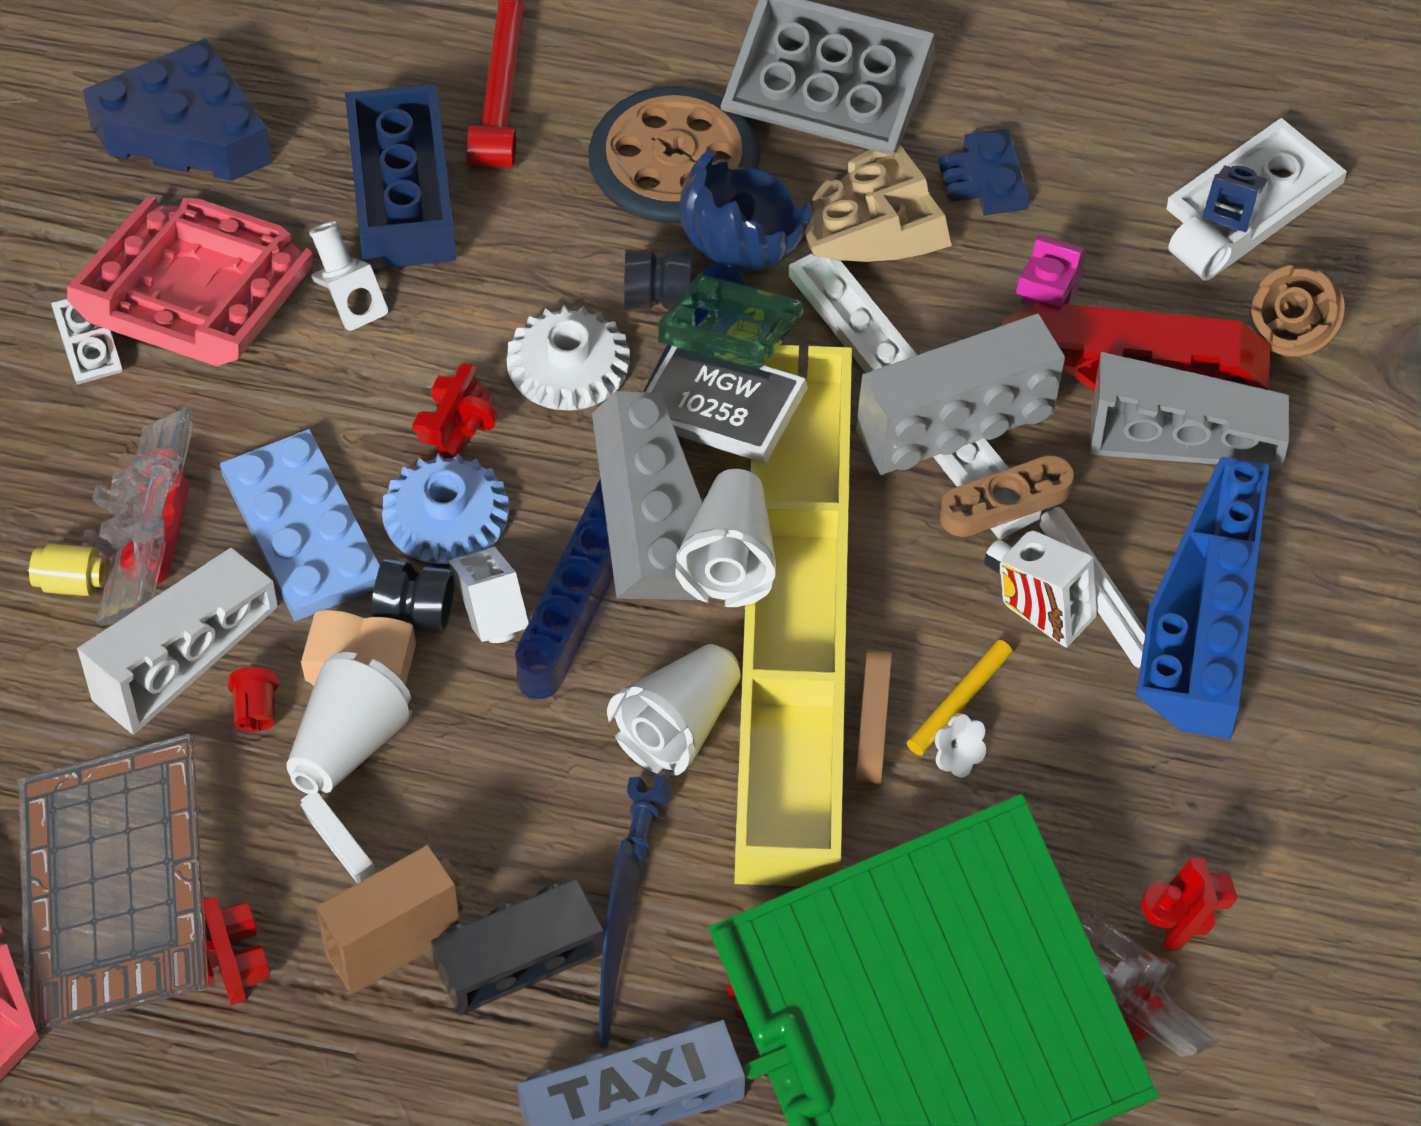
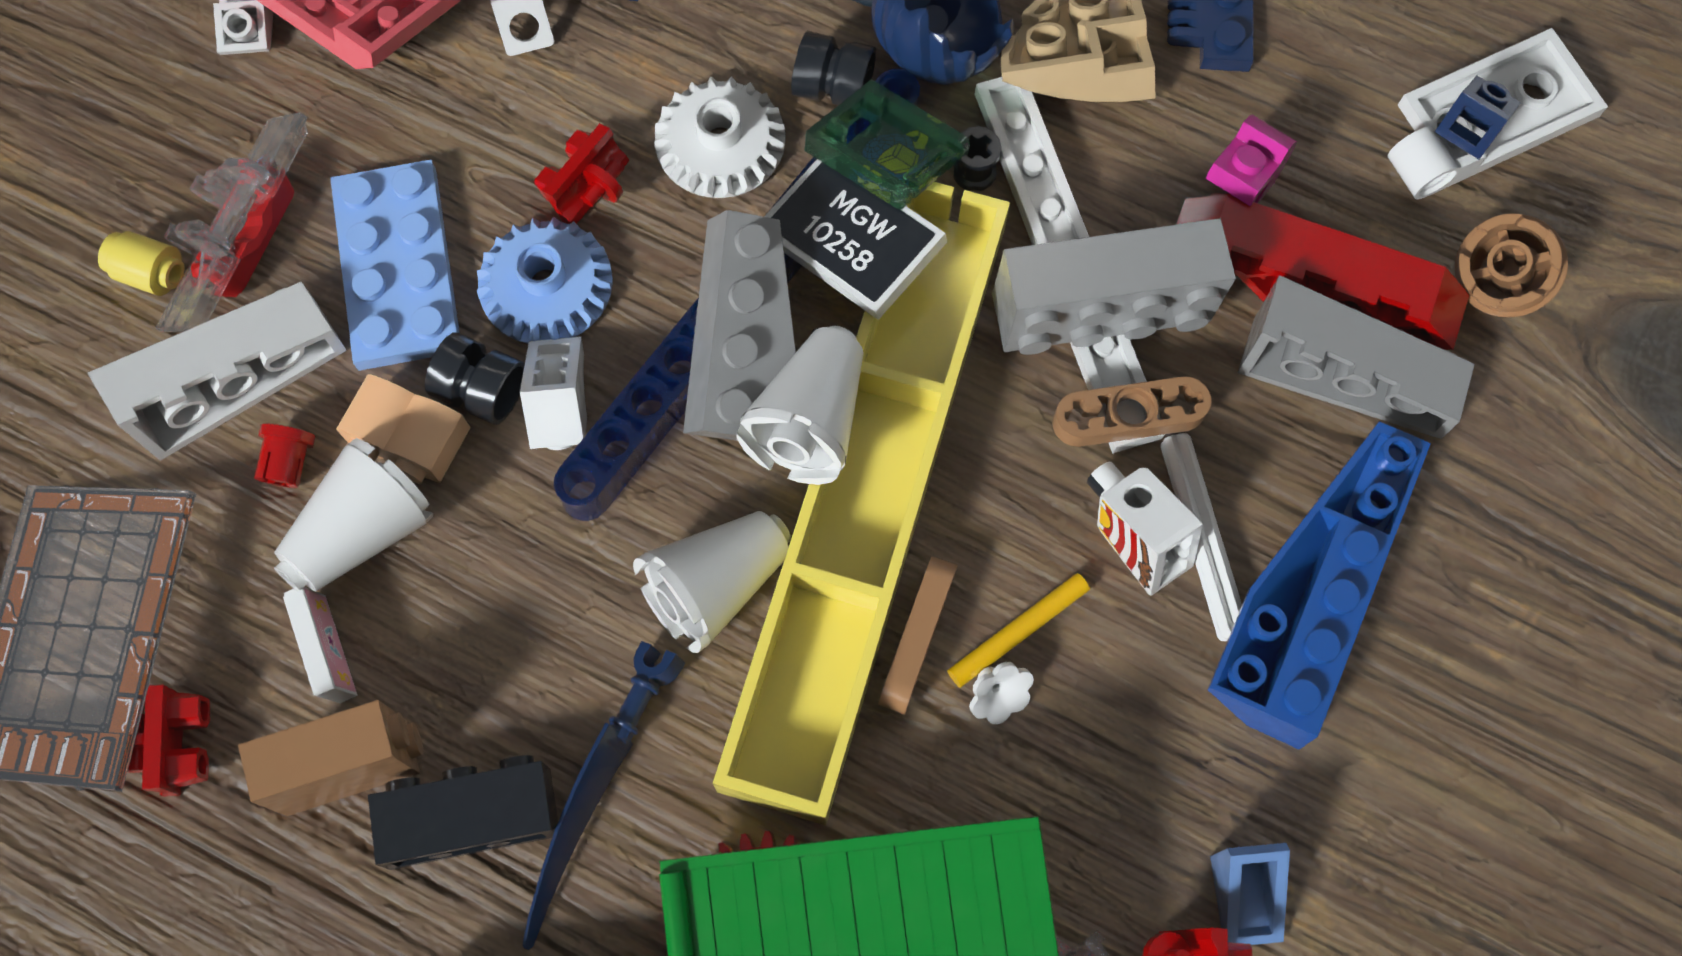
camera: 15 degrees right, 15 degrees up
none -> black bush [953,126,1002,191]
none -> medium blue slope [1210,843,1290,945]

